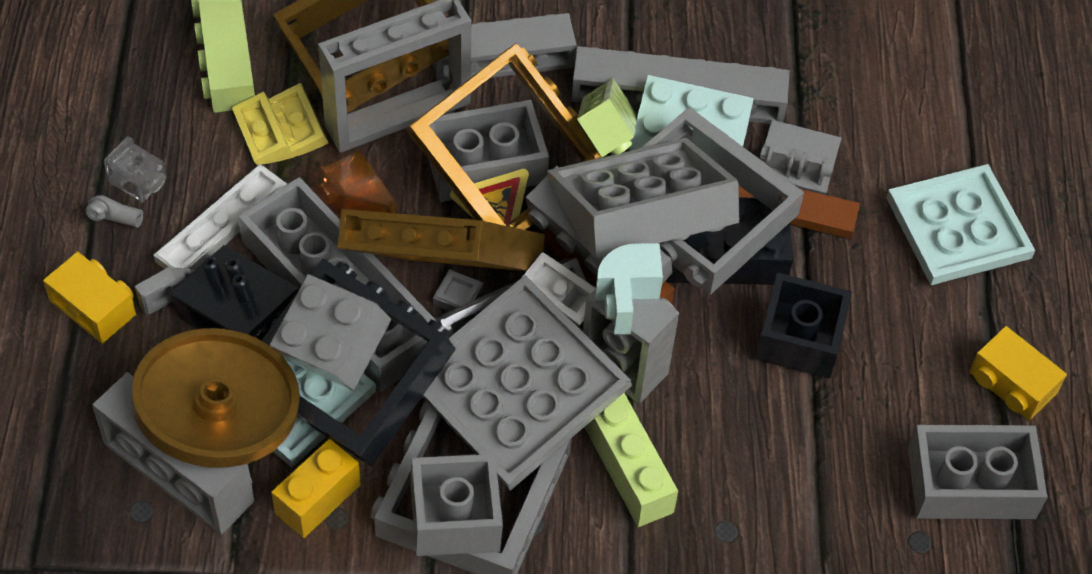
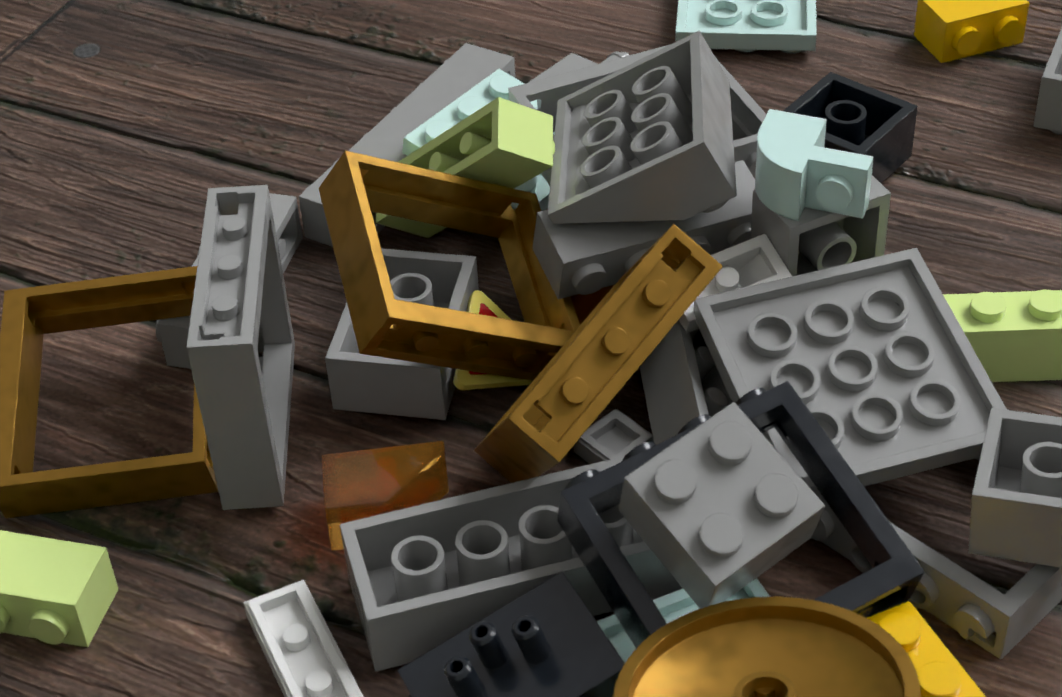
camera: 60 degrees left, 15 degrees down
light yellow slope [232,83,329,165] -> none

